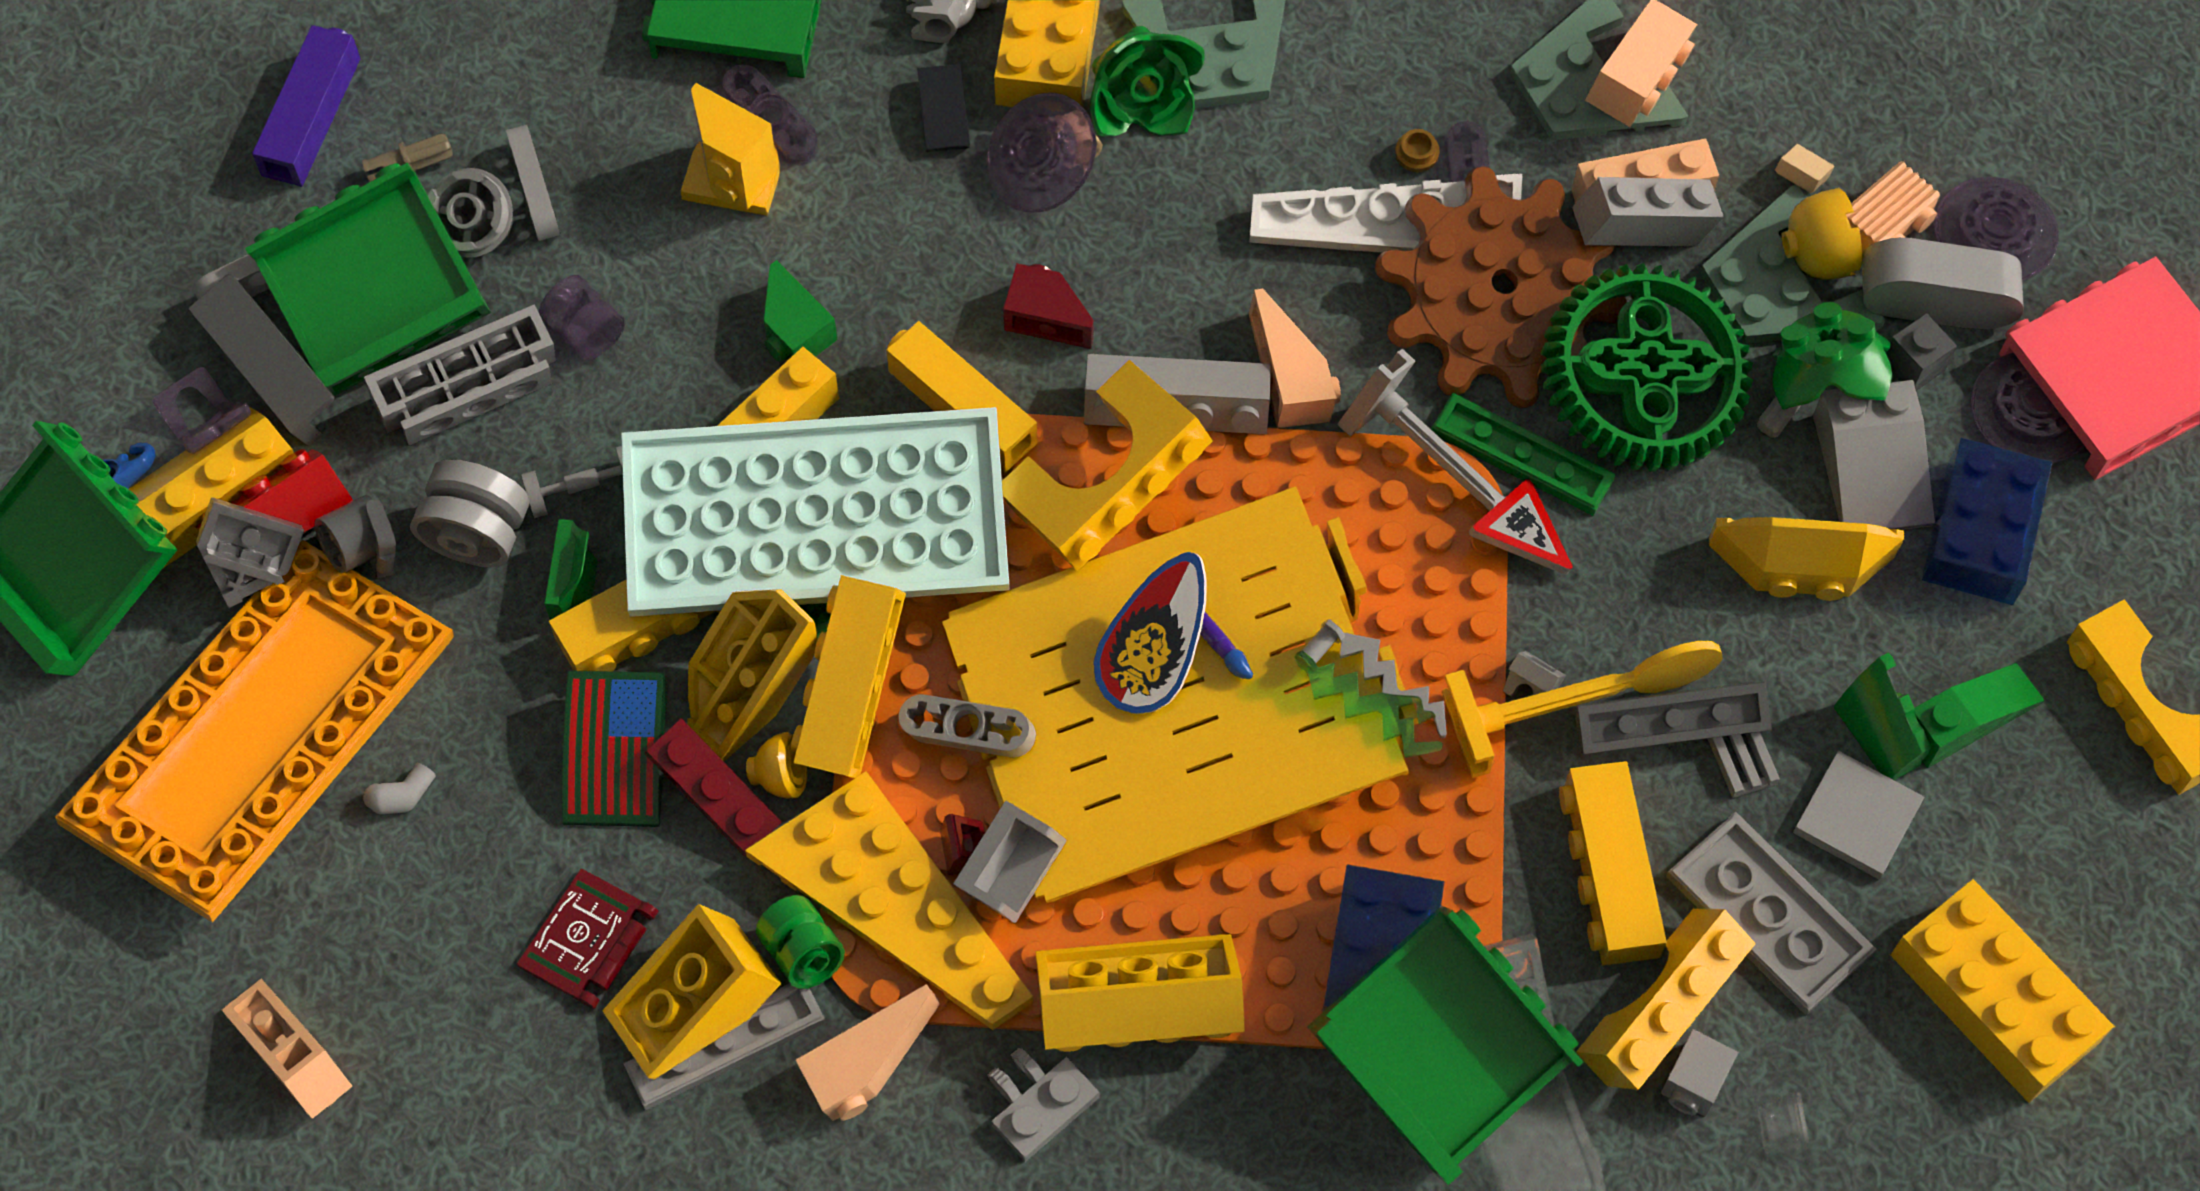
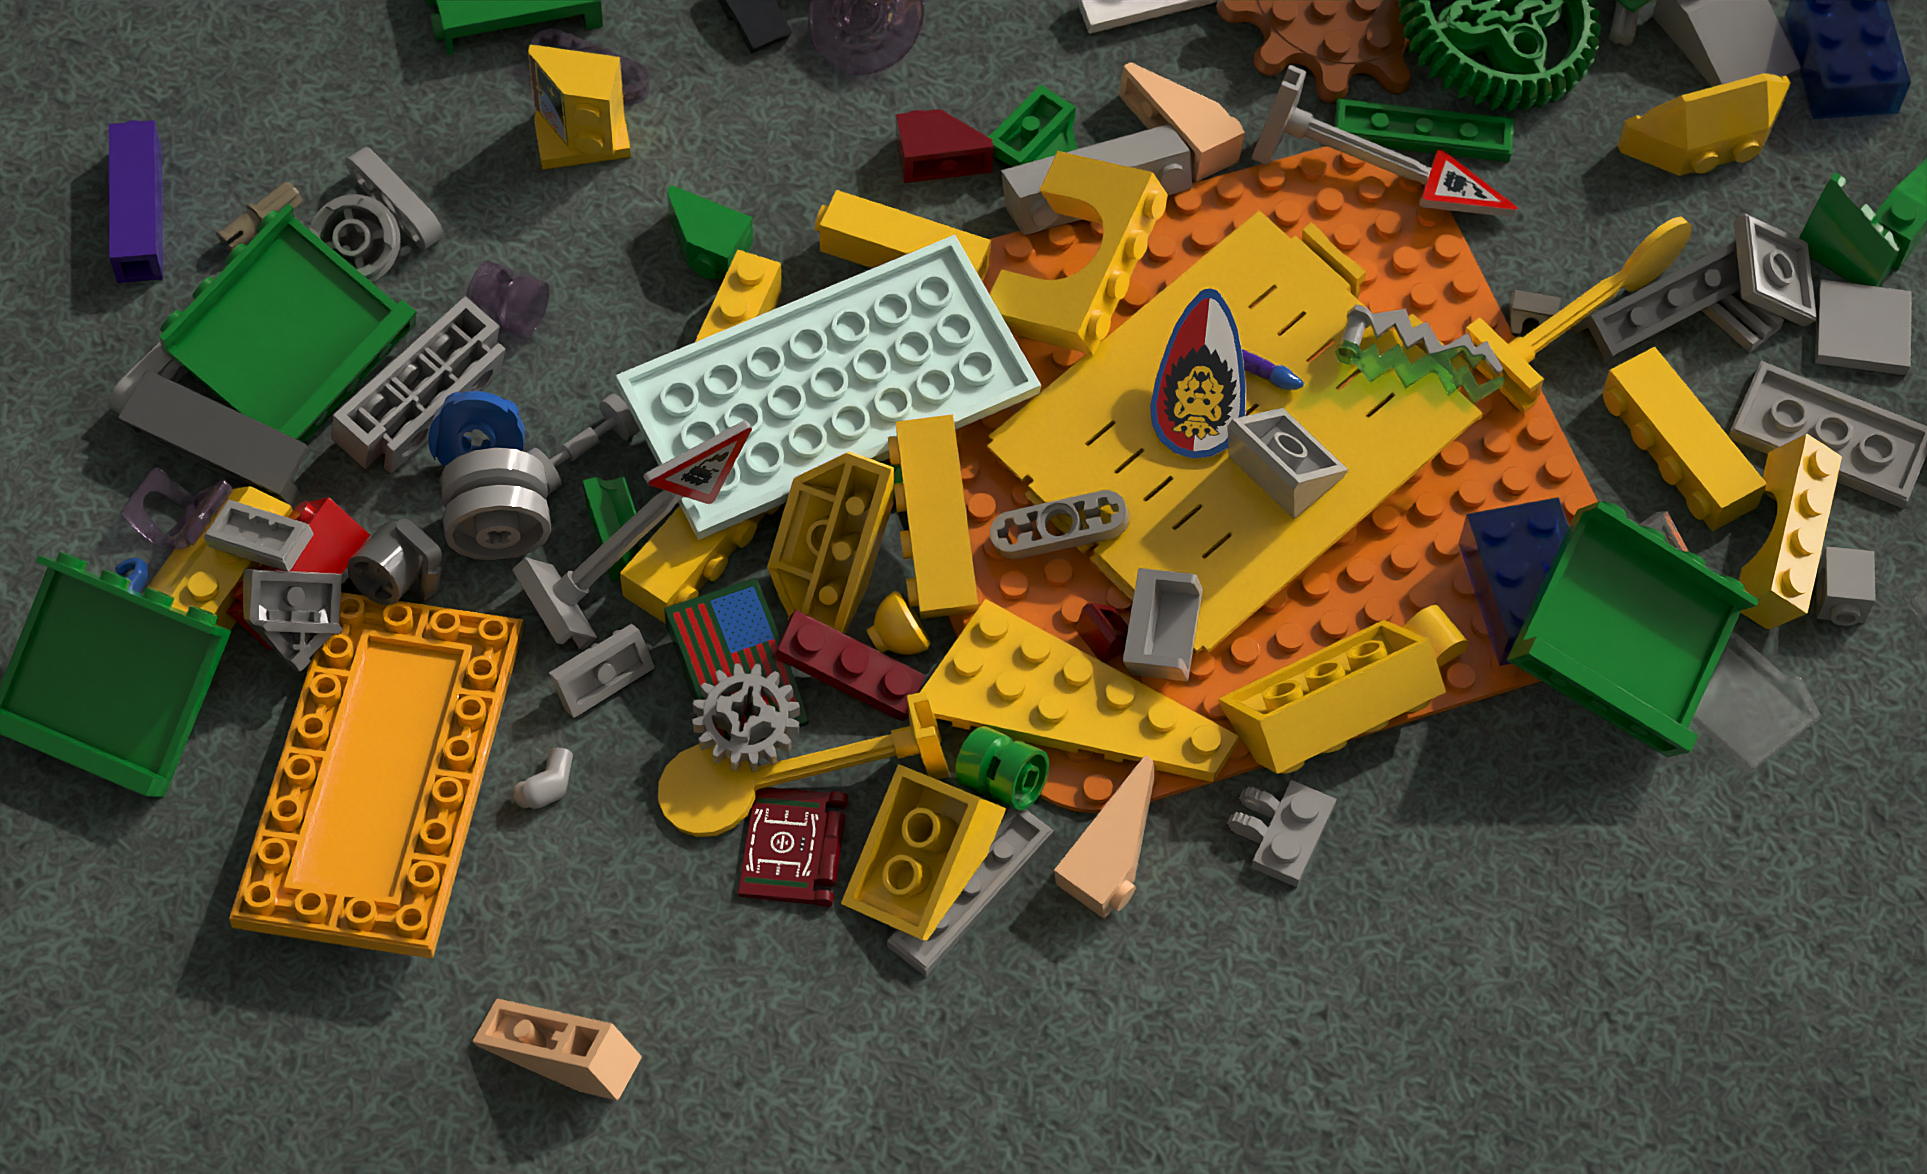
camera: 25 degrees left, 5 degrees down
none -> light grey plate [203,499,314,572]
none -> blue plate [428,391,525,466]
none -> light grey piece [512,420,752,650]
none -> light grey plate [549,624,655,718]
none -> yellow piece [658,691,950,837]
none -> light grey gear [692,663,800,772]
none -> green slope [988,84,1078,167]
none -> light grey slope [1227,408,1348,519]
none -> yellow brick [1403,605,1469,668]
none -> light grey tile [1733,214,1817,326]

